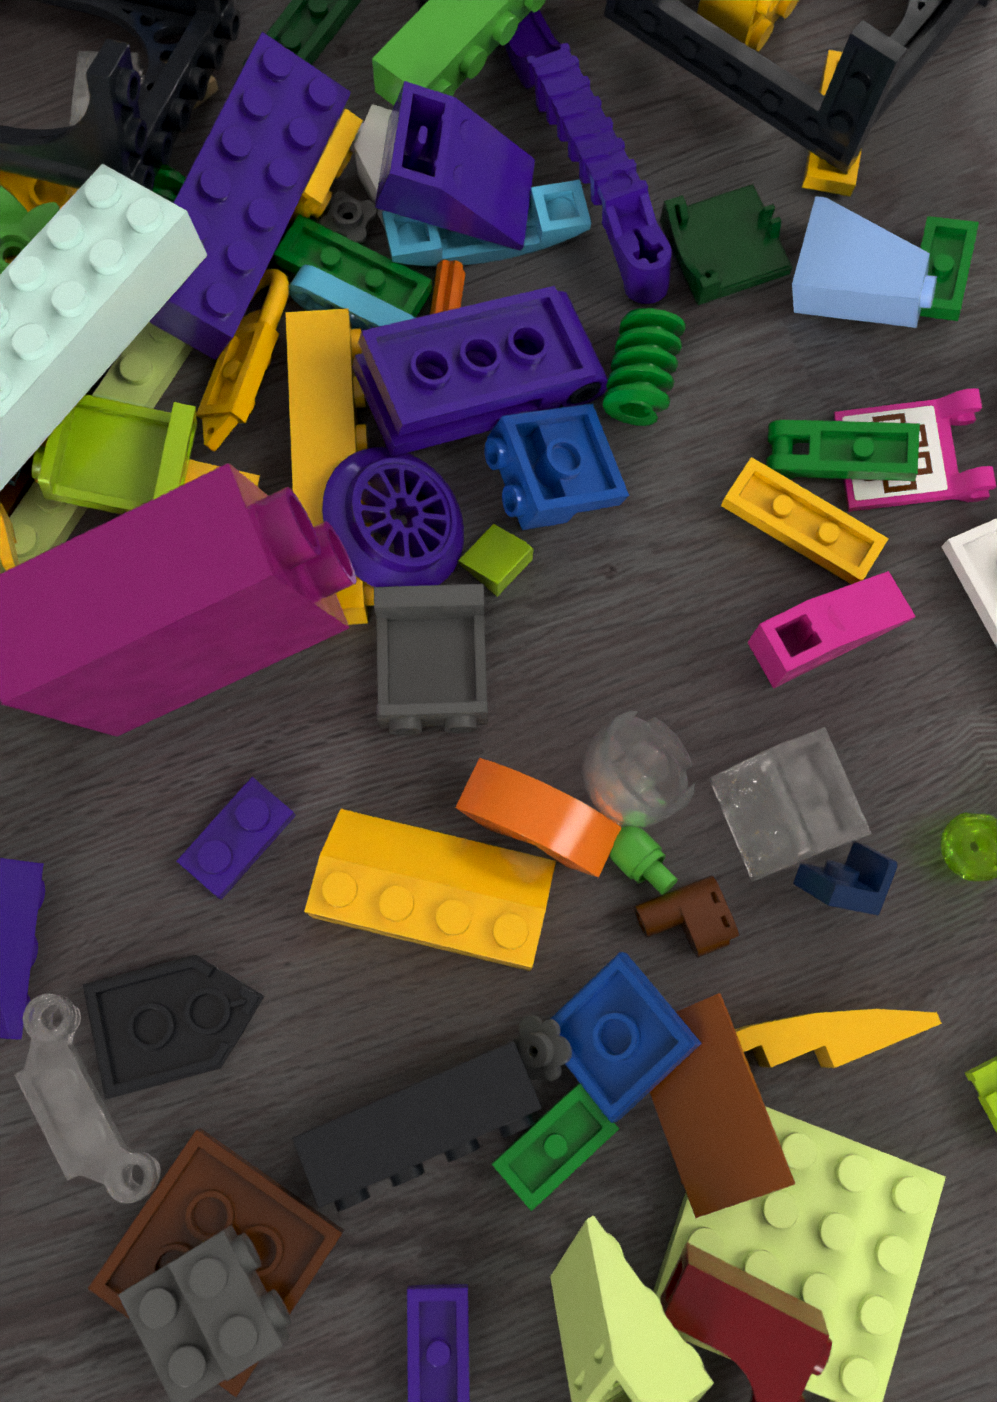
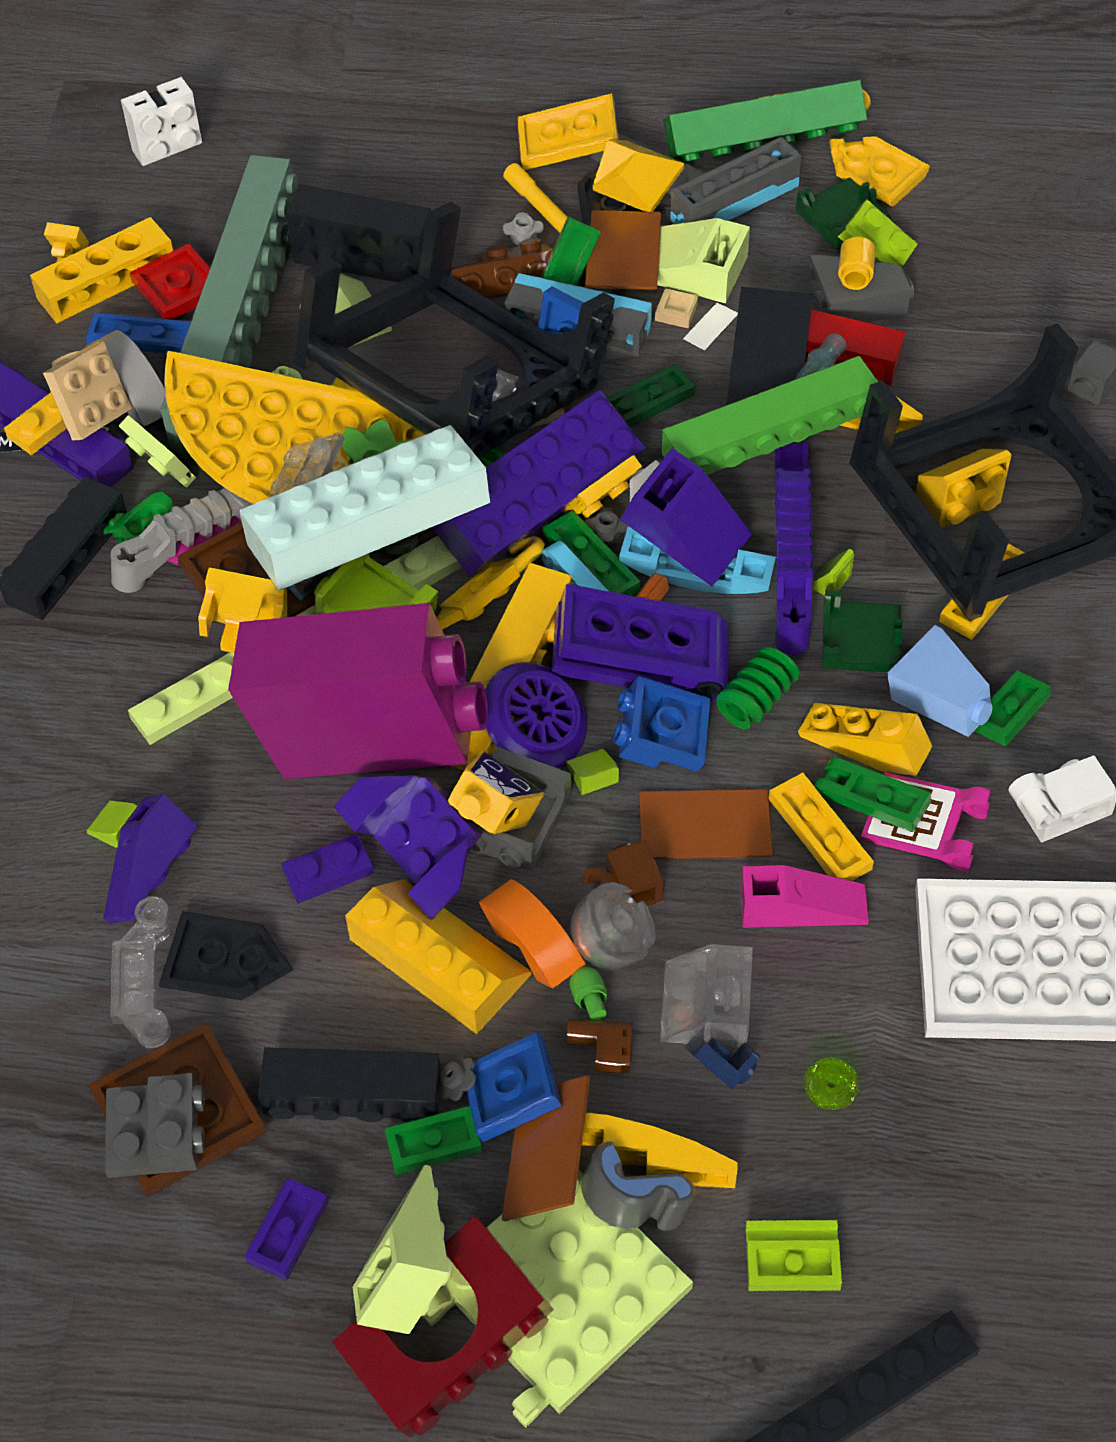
camera: 30 degrees right, 20 degrees down
none -> dark purple piece [334,776,483,920]
none -> yellow torso [448,750,545,834]
none -> dark grey animal [581,1141,696,1231]
none -> reddish brown brick [582,840,663,913]
none -> dark orange window [639,789,773,859]
none -> yellow slope [798,703,932,776]
none -> lime slope [812,549,855,596]

